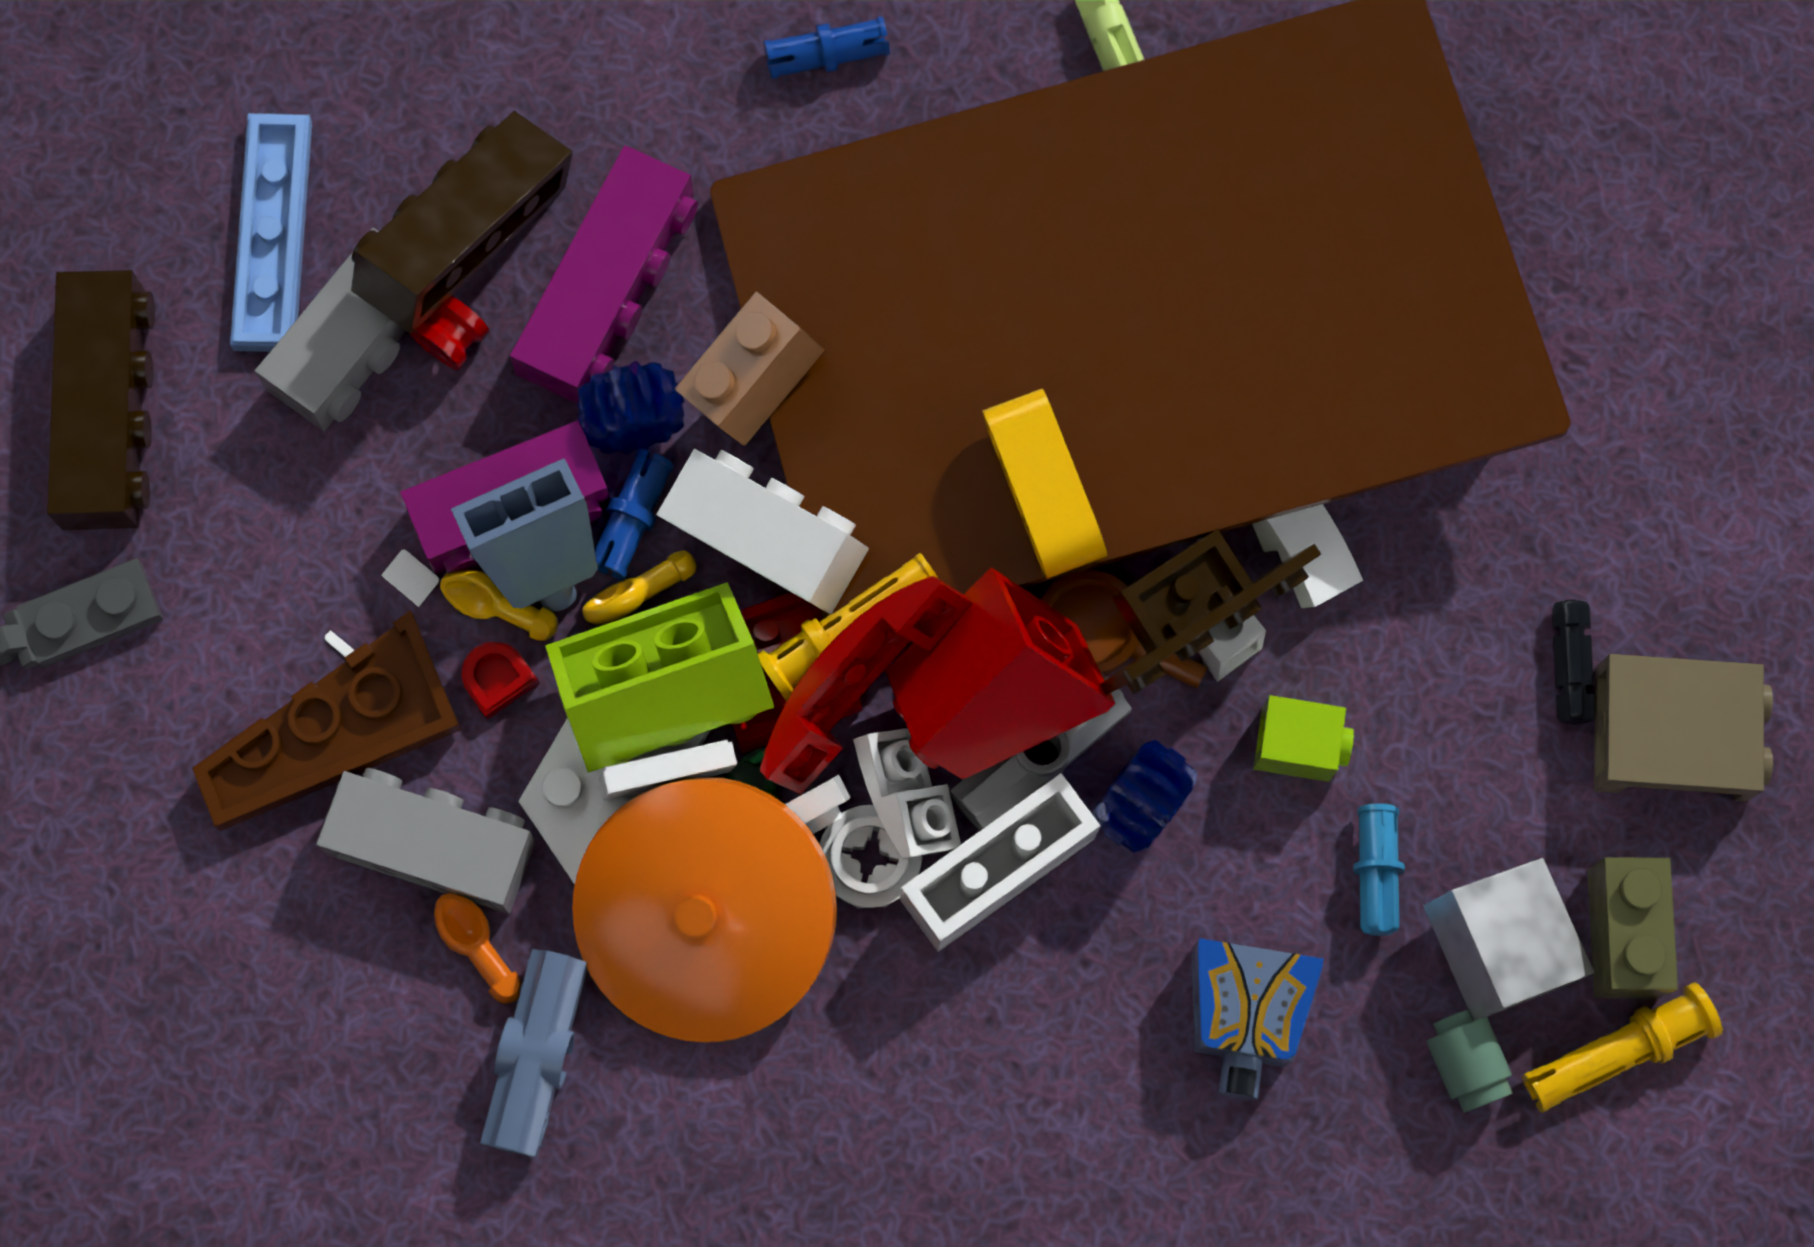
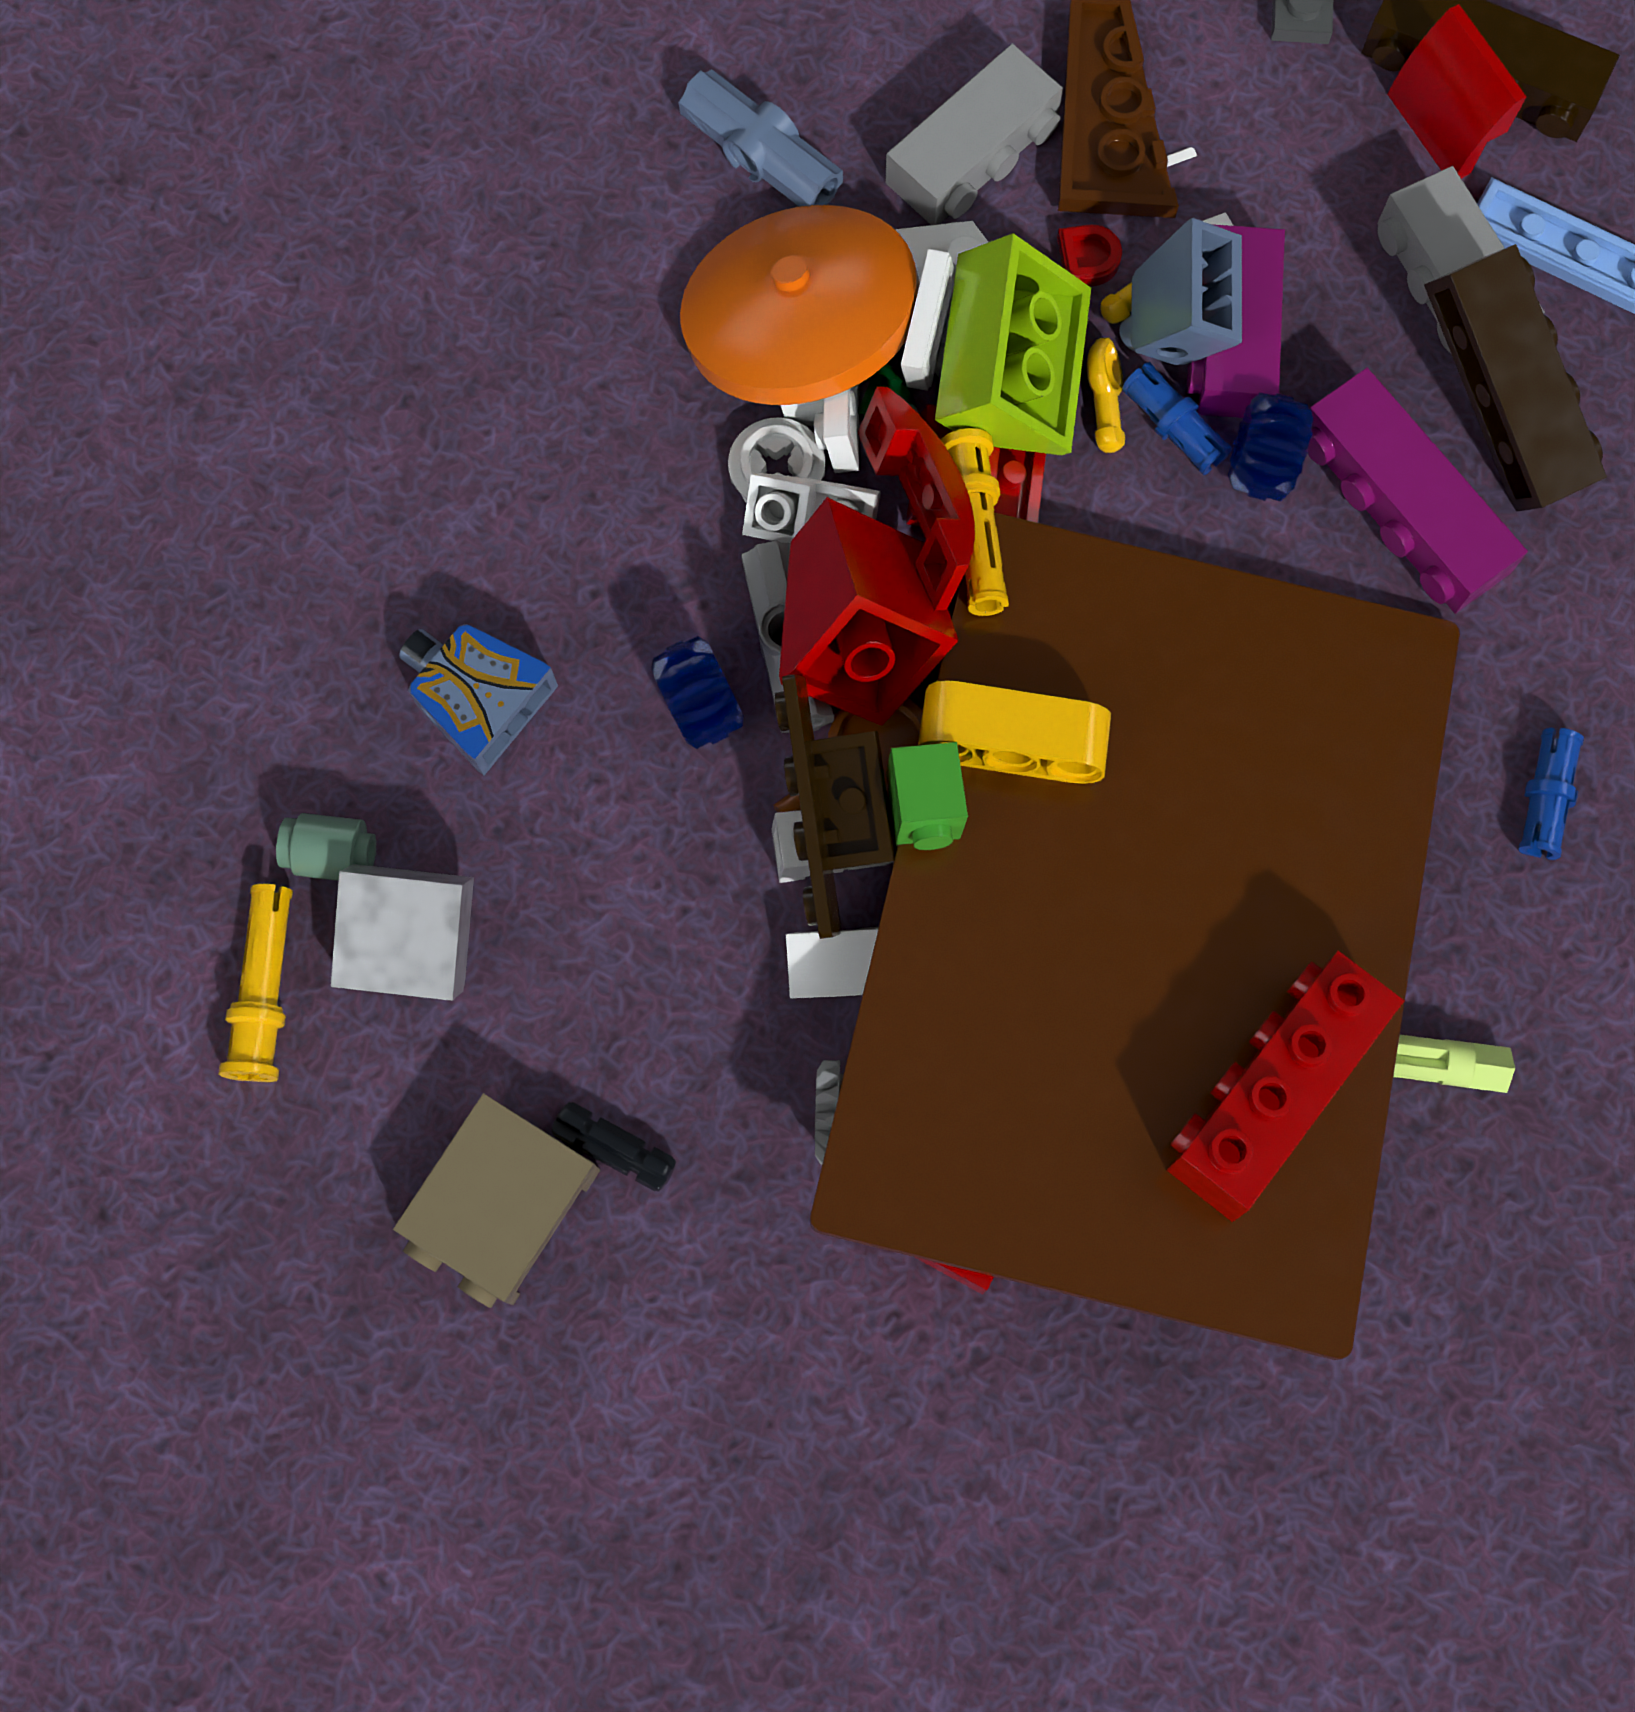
camera: 125 degrees right, 0 degrees up
red wheel [410,296,490,371] -> none
orange piece [434,893,522,1004] -> none
white brick [656,448,869,615] -> none
medium nougat brick [675,291,825,447] -> none
white brick [900,773,1101,952] -> none
lime brick [1253,695,1354,782] -> none
dark azure axle [1353,803,1405,936] -> none
olive brick [1587,857,1678,999] -> none
none -> light grey gear [815,1060,844,1166]
none -> bright green brick [886,742,968,850]
none -> red brick [1166,950,1405,1222]
none -> red slope [1387,4,1527,179]

